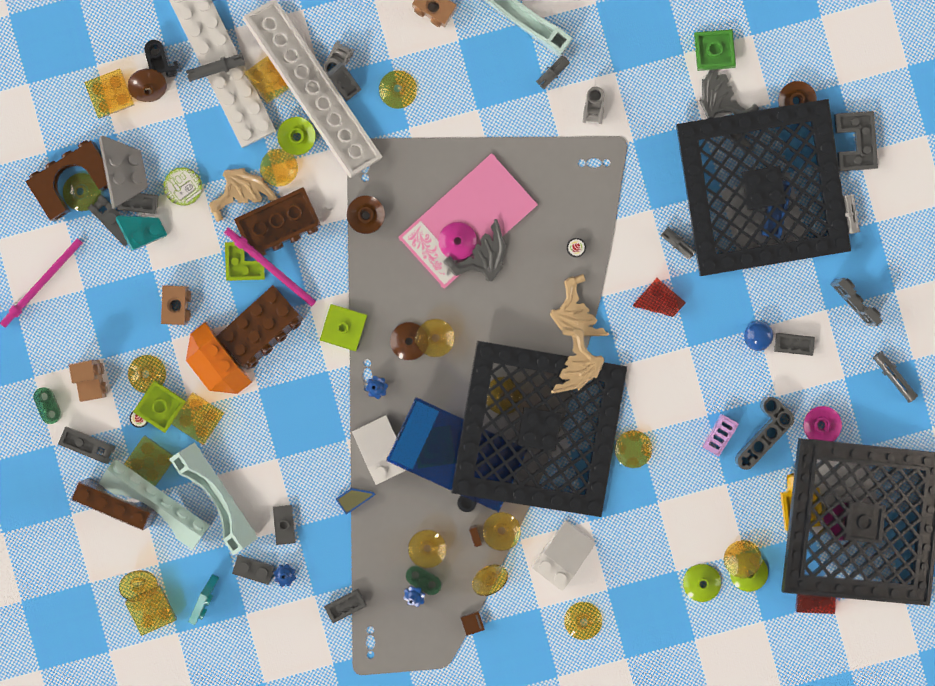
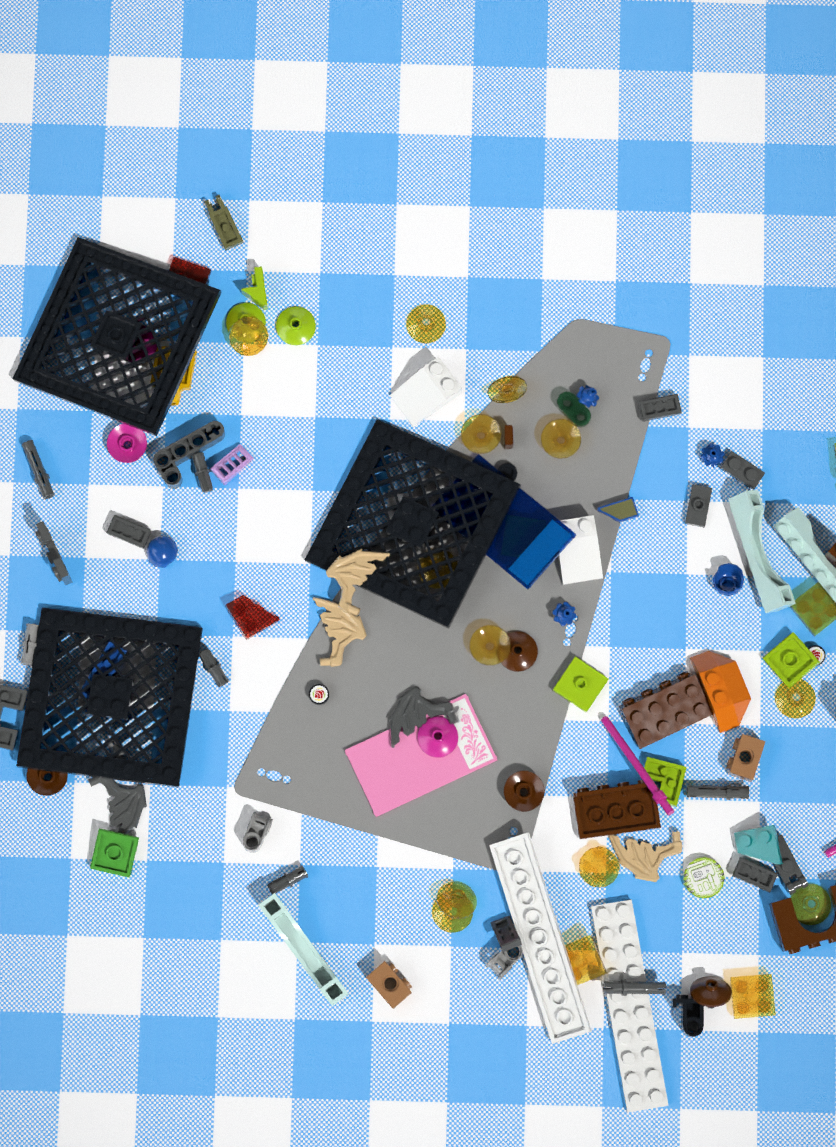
camera: 170 degrees left, 10 degrees down
light grey wing [99,136,148,209] -> none
clear yellow plate [172,392,225,445] -> none
teal wing [188,574,219,625] -> none
lime dish [277,117,316,155] -> none
reddish brown tile [461,611,485,636] -> none
clear yellow dish [614,430,653,468] -> none
none -> dark grey axle [191,452,213,493]
none -> olive hinge [204,195,243,251]
none -> lime slope [241,266,268,310]
none -> clear yellow dish [436,881,477,919]
none -> dark grey pin [687,784,749,800]
none -> blue hair [713,563,744,596]

